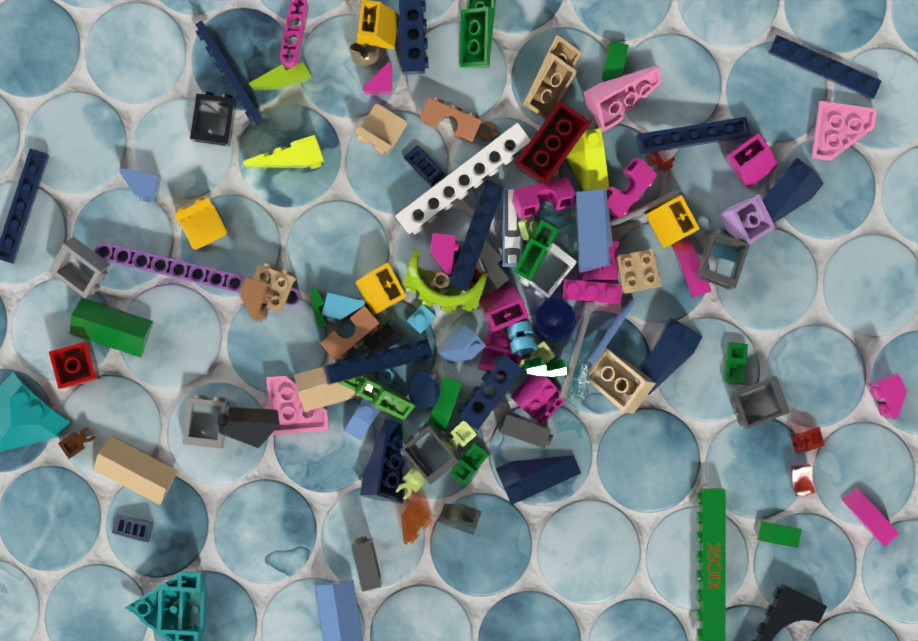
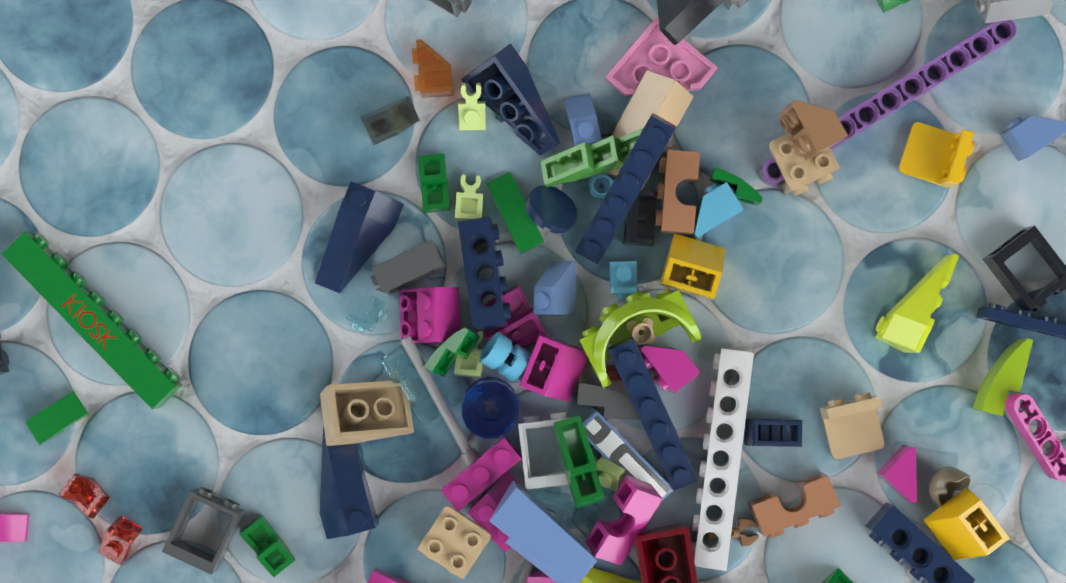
camera: 135 degrees right, 0 degrees up
dark grey window [401,422,463,485] -> none
medium blue bar [588,298,636,364] -> none

